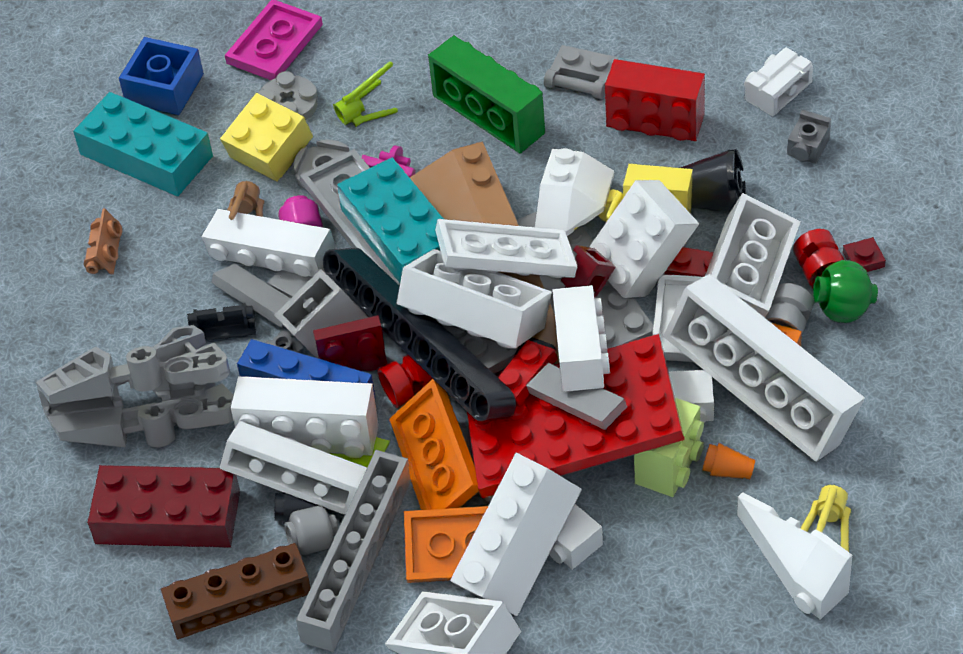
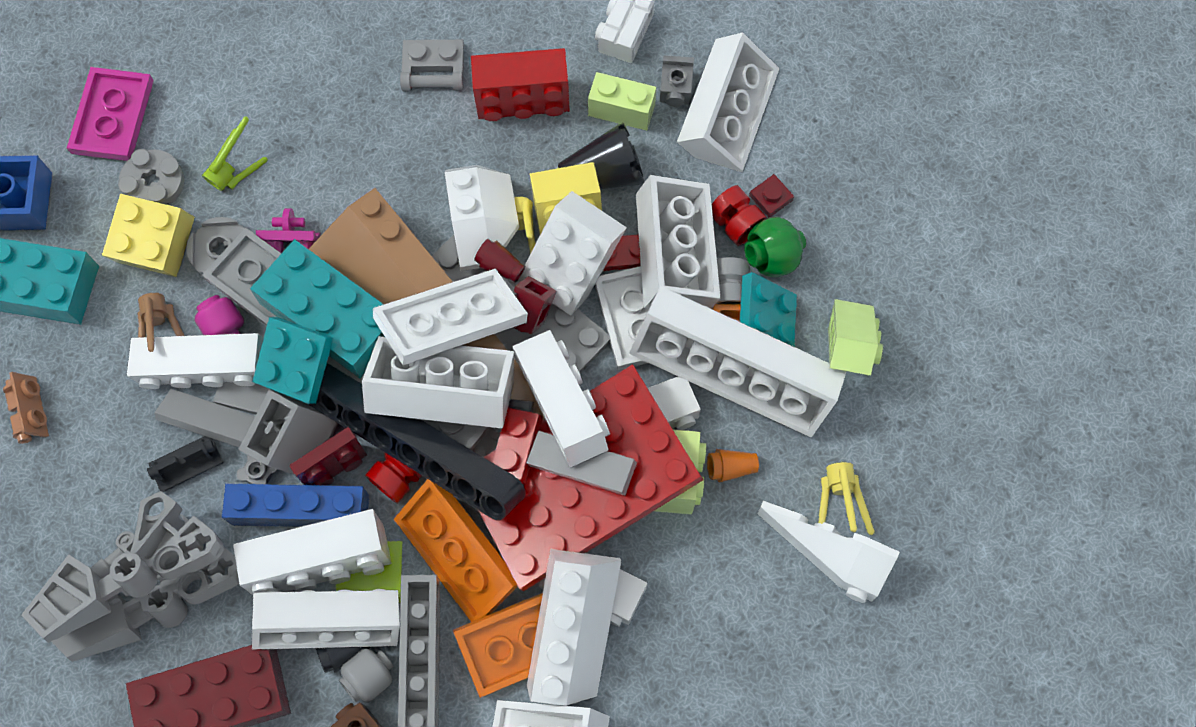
camera: 25 degrees left, 20 degrees up
green brick [428,35,545,154] -> none
none -> teal plate [252,317,333,404]
none -> dark red cone [474,239,526,283]
none -> yellowish green brick [588,72,656,131]
none -> white slope [677,32,779,172]
none -> teal plate [740,272,797,347]
none -> yellowish green brick [828,299,883,376]

